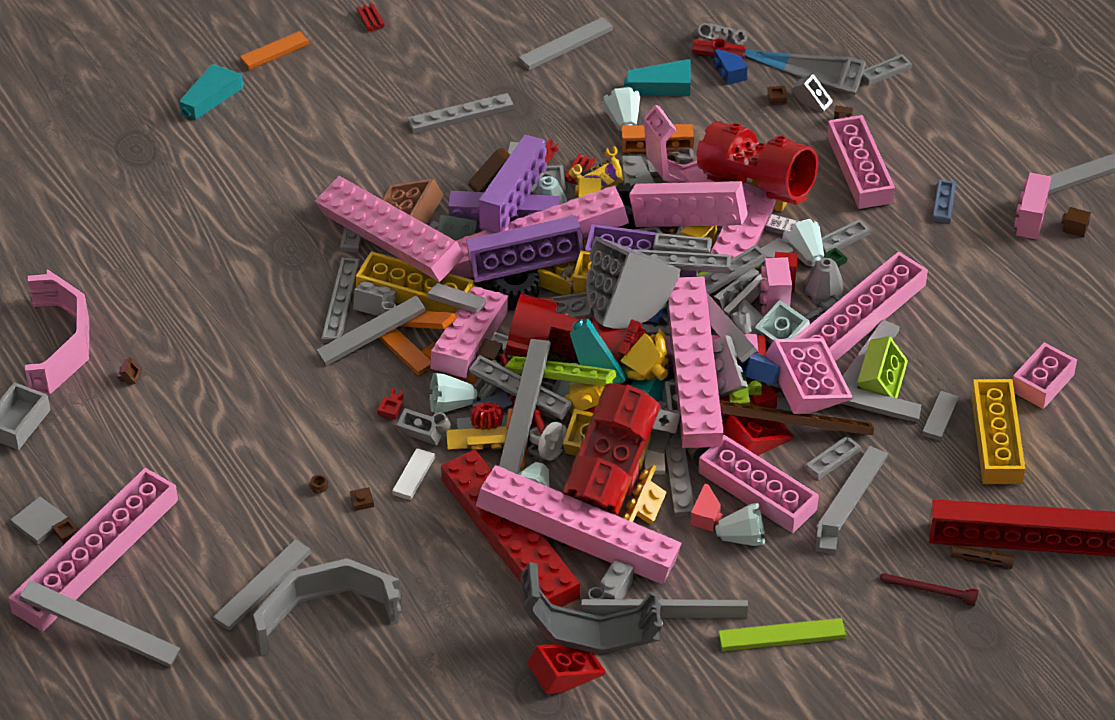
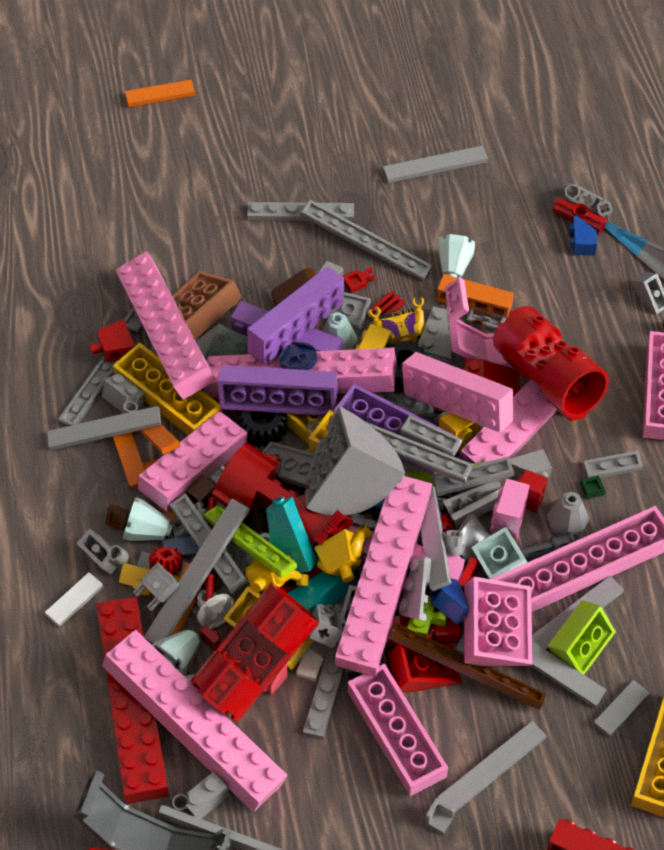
camera: 20 degrees right, 10 degrees up
teal slope [179,64,244,120] -> none
reddish brown plate [350,487,374,511] -> none
red tile [357,3,384,32] -> none
red plate [377,388,404,420] -> none
light grey tile [427,283,486,313] -> none
yellow bracket [621,464,666,524] -> none
teal slope [624,60,691,96] -> none
coral slope [690,484,723,532] -> none
light aqua cone [716,503,765,546] -> none
tile [765,214,800,235] -> none
reddish brown plate [767,86,787,104] -> none
light aqua cone [782,219,824,267] -> none
light grey tile [804,436,861,480] -> none
none -> red torso [89,319,135,362]
none -> reddish brown tile [105,504,130,531]
none -> light grey piece [133,562,180,611]
none -> red plate [200,625,221,651]
none -> dark blue tile [279,342,317,370]
none -> light grey tile [300,200,432,282]

